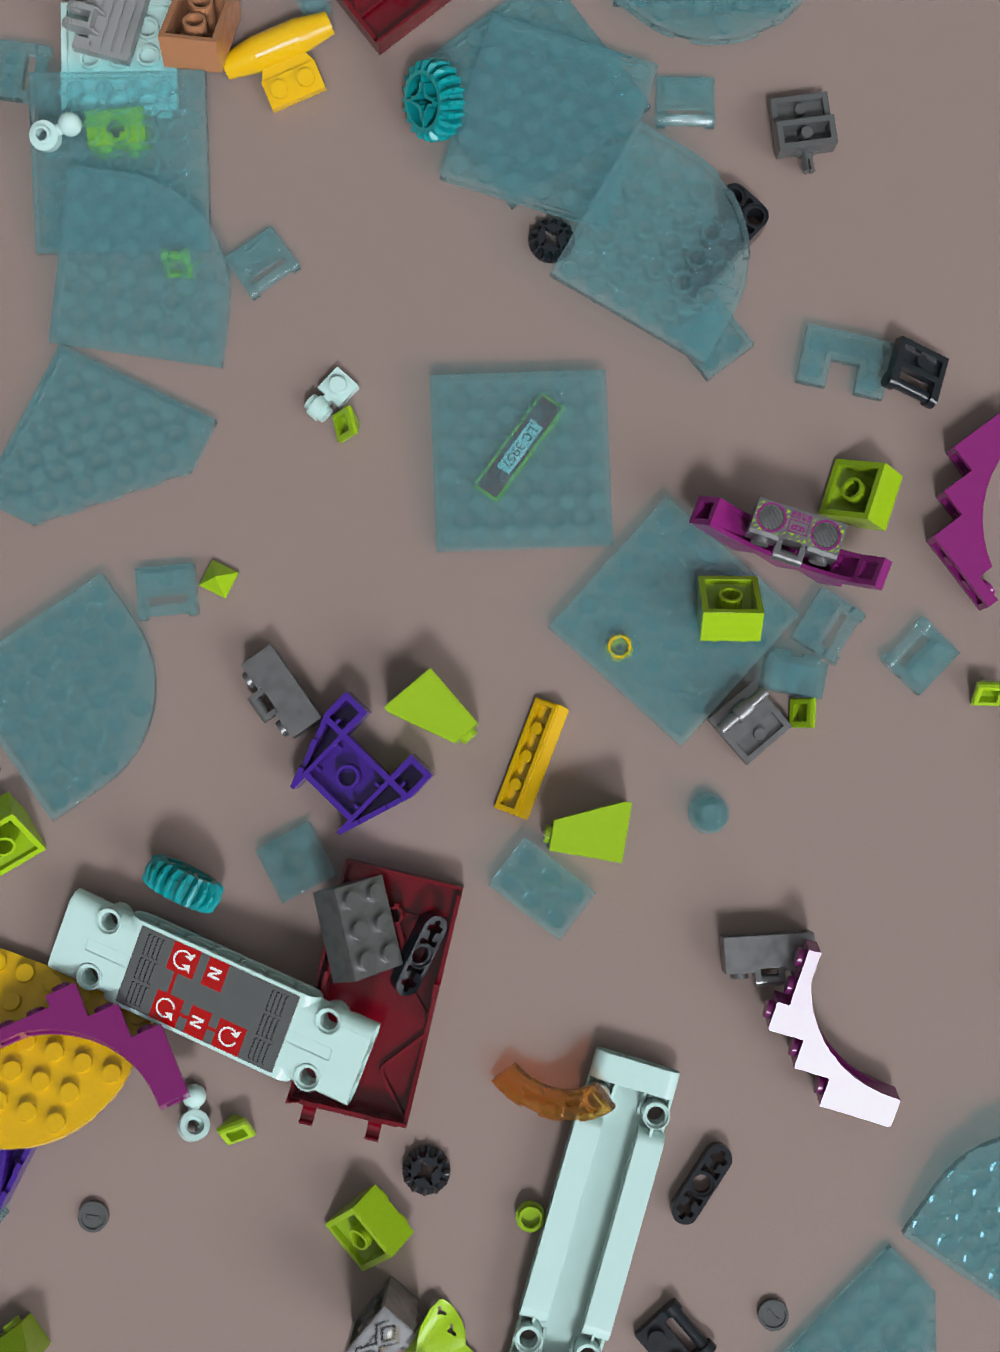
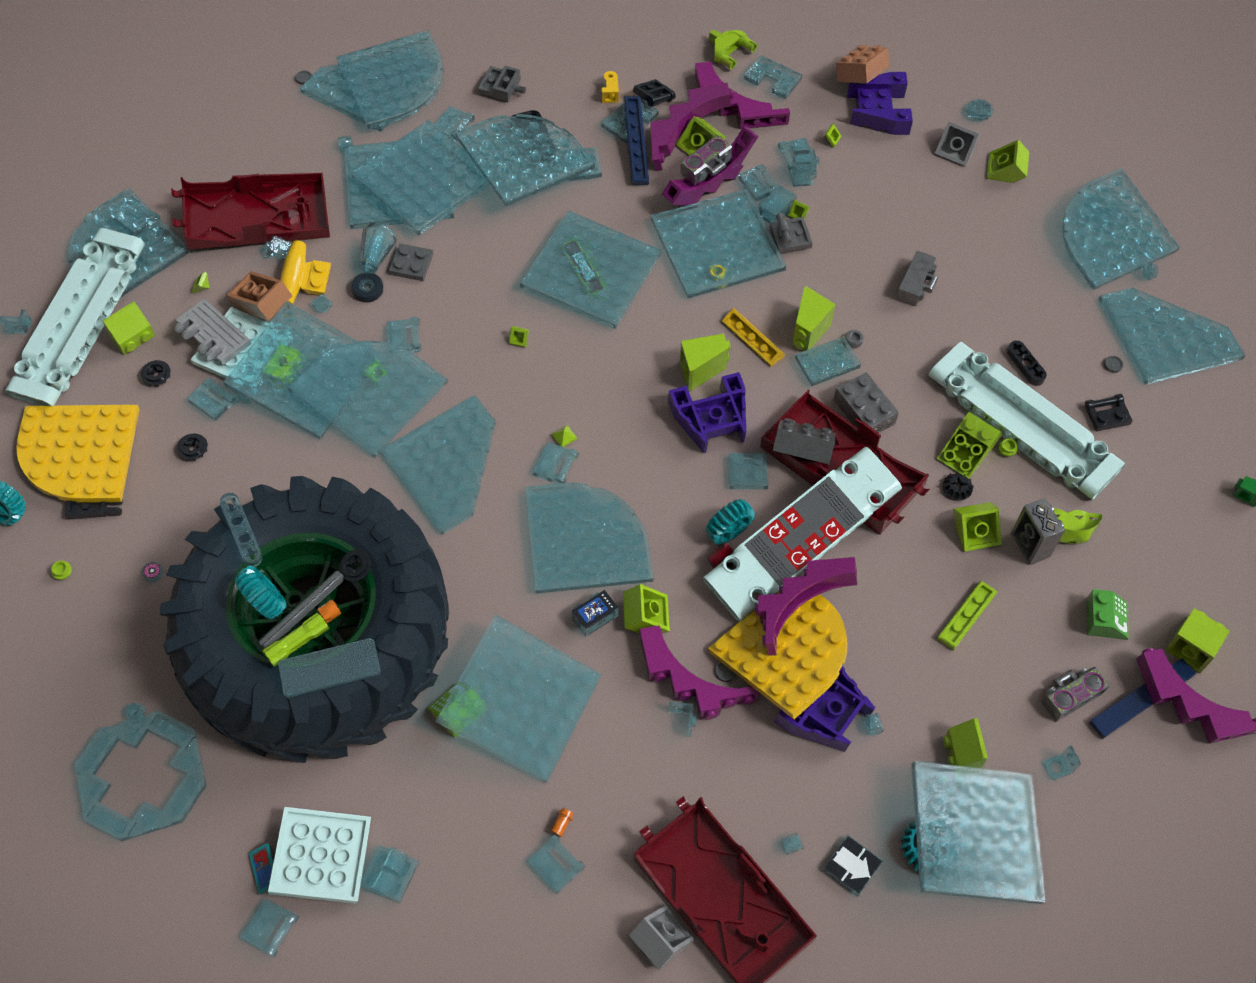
camera: 65 degrees left, 25 degrees down
light aqua plate [29,112,82,153] -> none
dark grey piece [78,1200,110,1233] -> none
light aqua plate [177,1084,210,1142] -> none
lime slope [217,1114,256,1145] -> none
flat silver piece [241,644,323,739] -> none
light aqua plate [304,367,359,423] -> none
black beam [390,910,447,996] -> none
teal gear [401,58,466,142] -> none
clear orange tile [492,1062,616,1122] -> none
black gear [529,216,575,263] -> none
clear light blue brick [688,793,730,834] -> none
lime slope [697,576,765,642] -> none
arch [763,939,900,1127] -> none
none -> clear light blue plate [311,294,333,313]
none -> black bush [351,272,383,302]
none -> clear light blue cone [360,223,397,274]
none -> dark grey plate [389,243,433,281]
none -> yellow leg [602,71,619,103]
none -> dark blue tile [623,96,649,185]
none -> magenta arch [651,82,734,171]
none -> dark red tile [707,542,733,569]
none -> clear light blue brick [790,149,819,187]
none -> flat silver brick [833,372,899,433]
none -> flat silver tile [845,330,864,348]
none -> lime slope [937,412,1002,479]
none -> lime tile [937,580,998,651]
none -> clear light blue plate [1142,262,1158,280]

